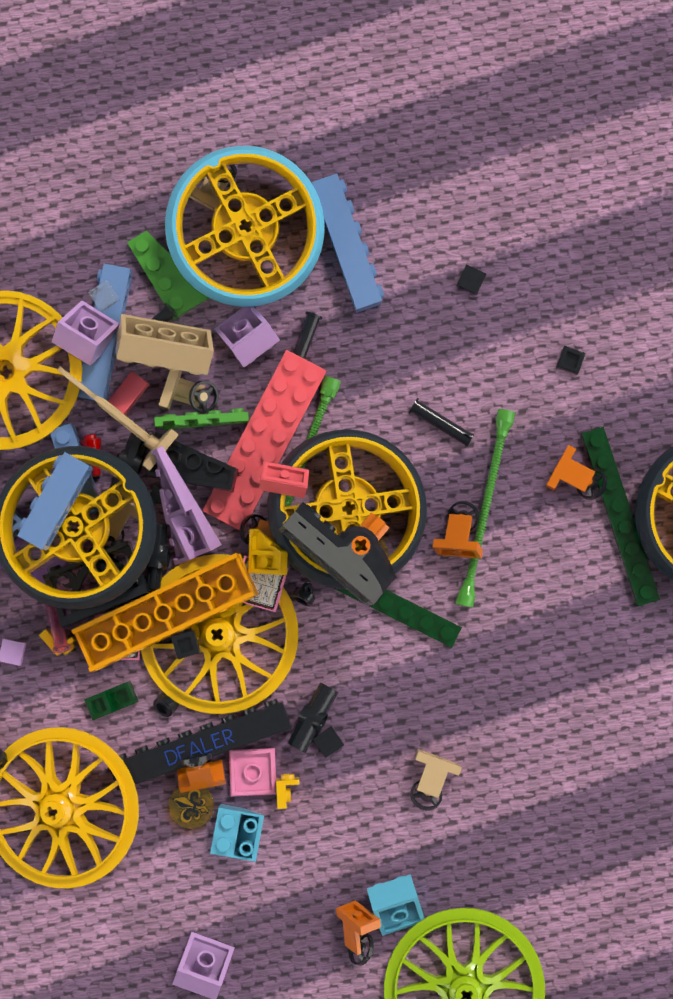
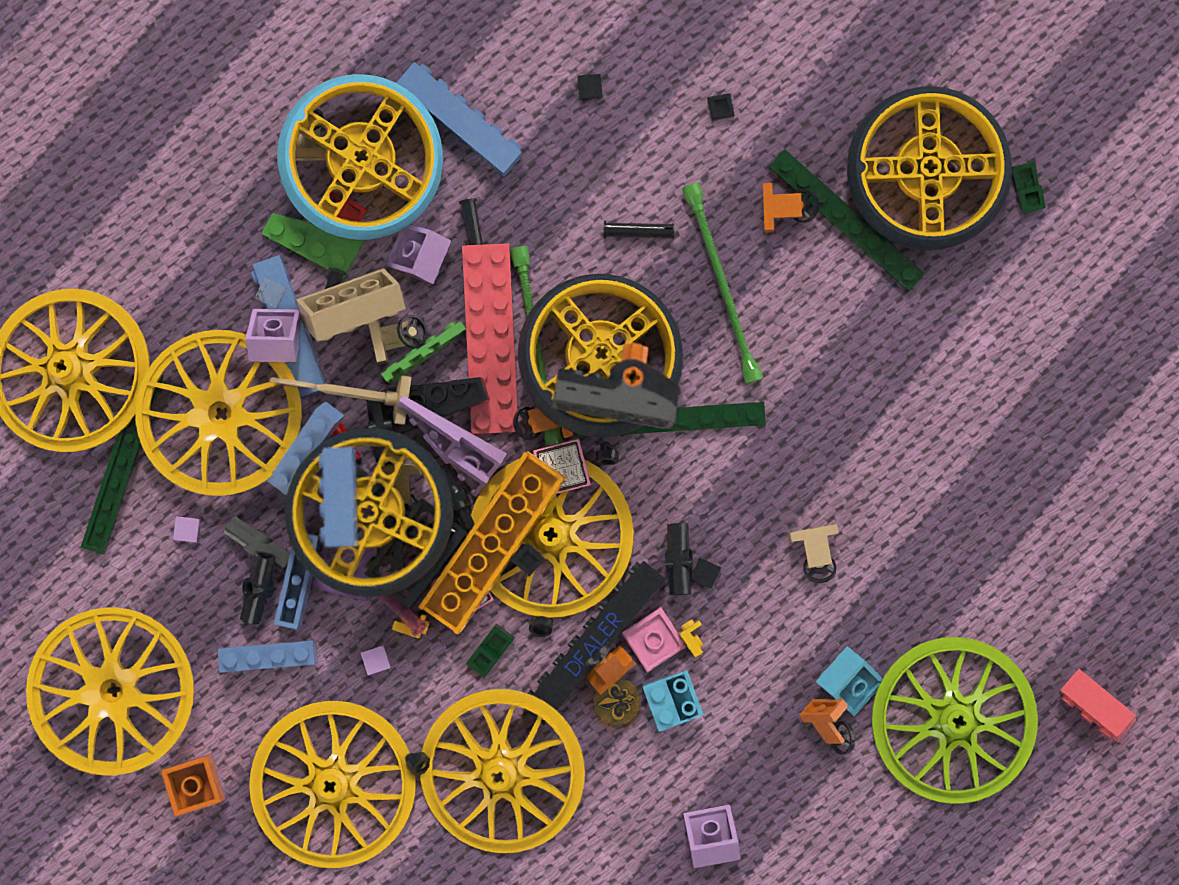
camera: 30 degrees left, 0 degrees up
coral slope [108,371,149,415] -> none
yellow wing [248,529,288,575] -> none
coral slope [259,461,309,498] -> none
orange piece [432,501,483,559] -> none
none -> medium blue arch [267,402,344,495]
none -> red plate [330,192,367,222]

